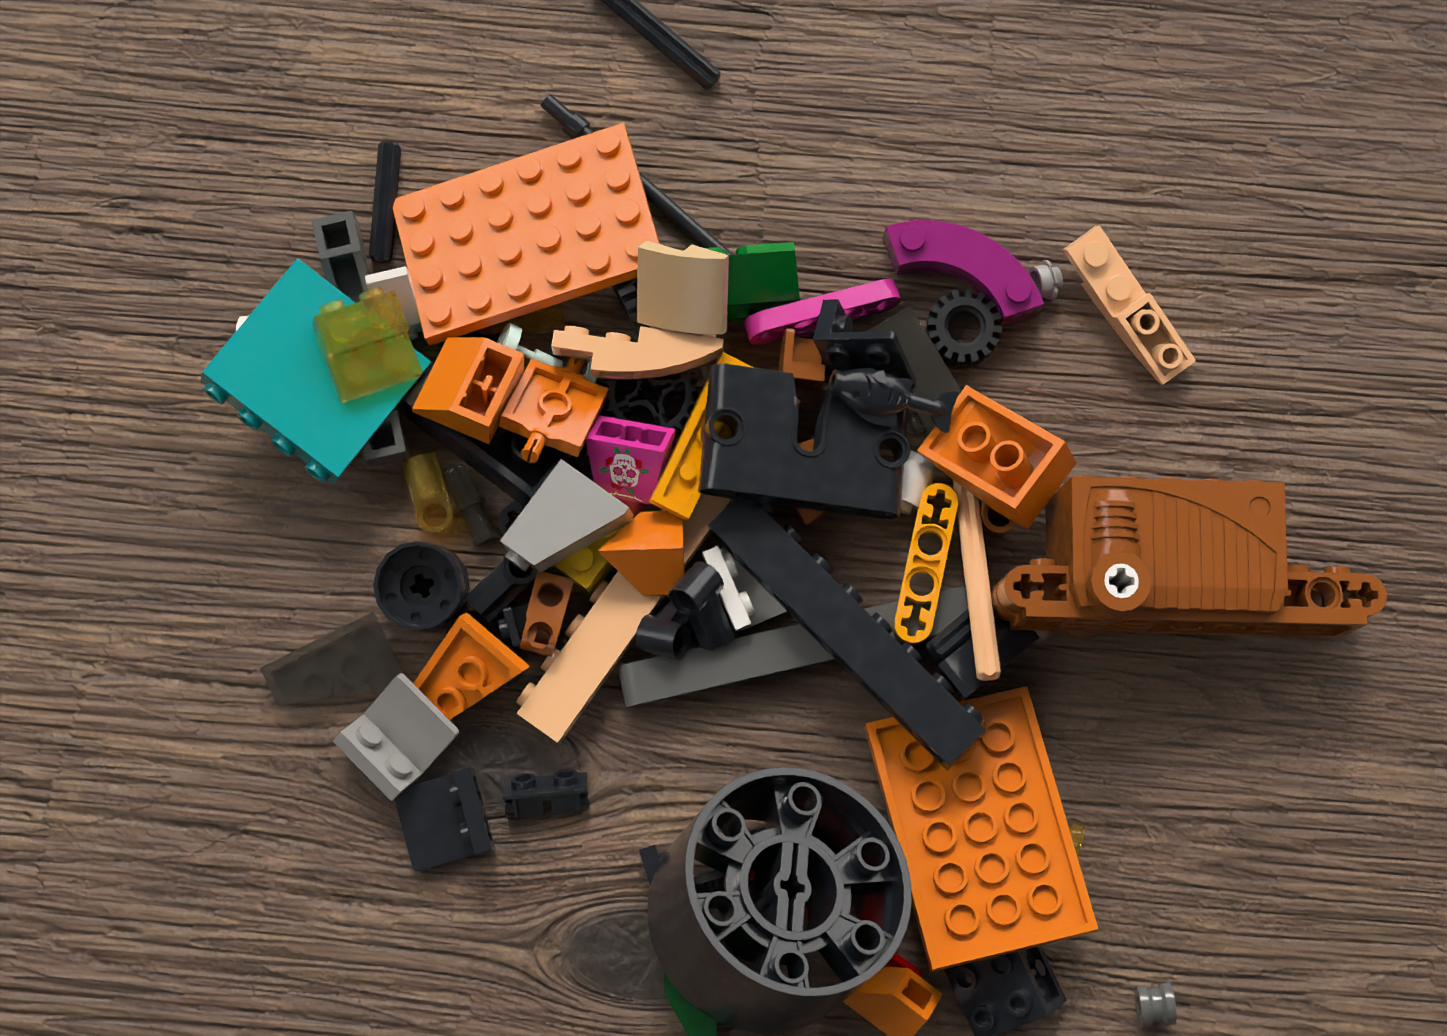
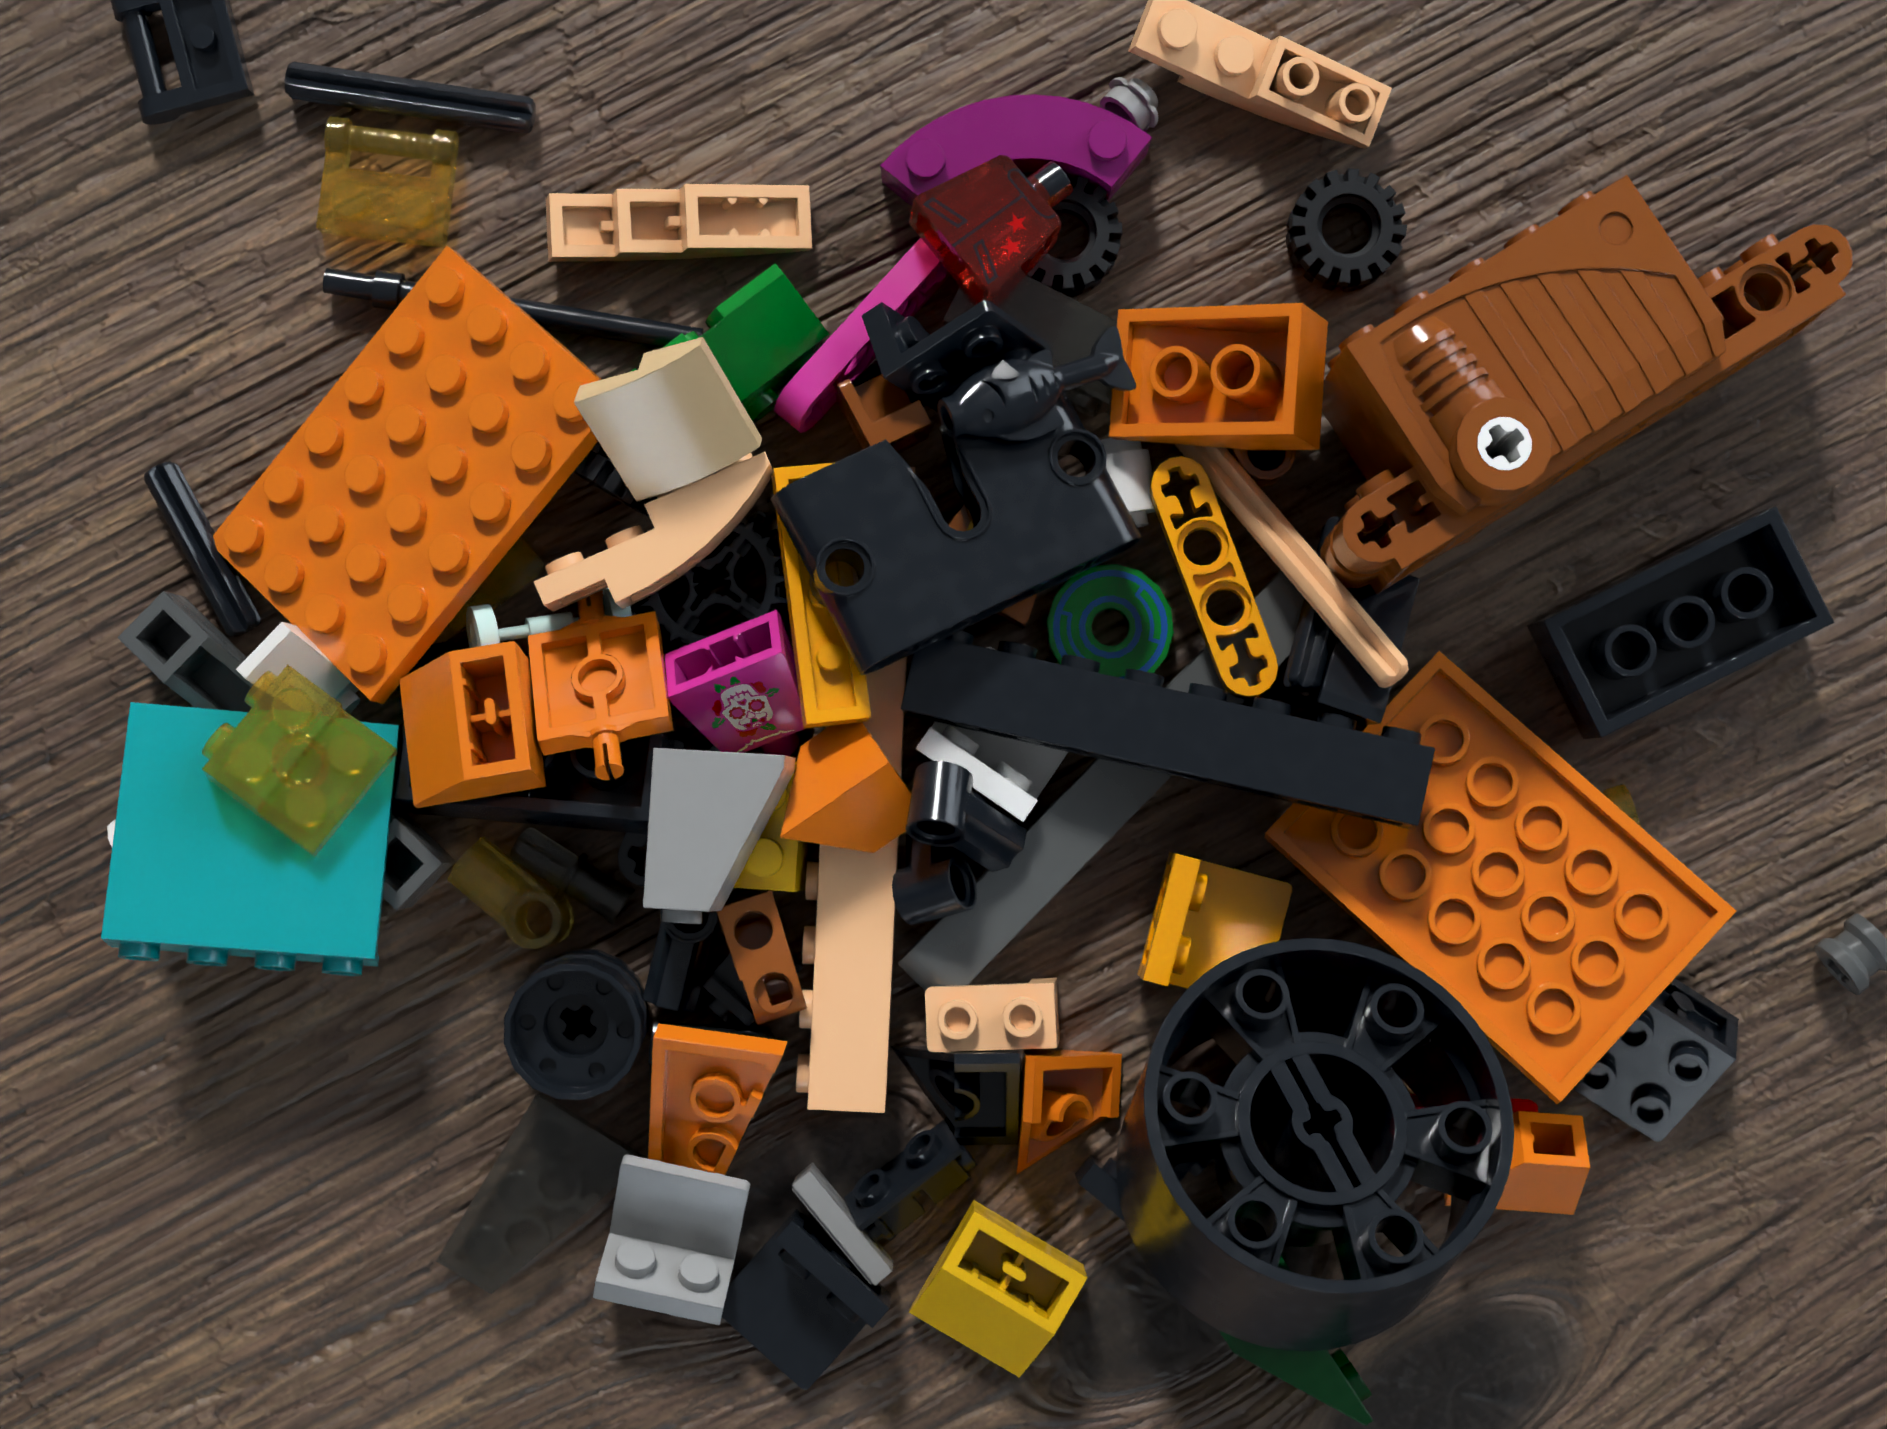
camera: 35 degrees left, 5 degrees up
none -> clear yellow plate [316,116,459,248]
none -> light nougat slope [545,184,812,262]
none -> light grey tile [792,1162,894,1286]
none -> black slope [891,1046,1020,1145]
none -> clear red torso [909,155,1073,306]
none -> yellow slope [909,1200,1087,1378]
none -> light nougat bracket [925,977,1060,1052]
none -> orange slope [1017,1049,1122,1174]
none -> green tile [1046,564,1174,679]
none -> light orange bracket [1137,852,1292,989]
none -> black tyre [1286,168,1407,292]
none -> black brick [1527,506,1835,739]

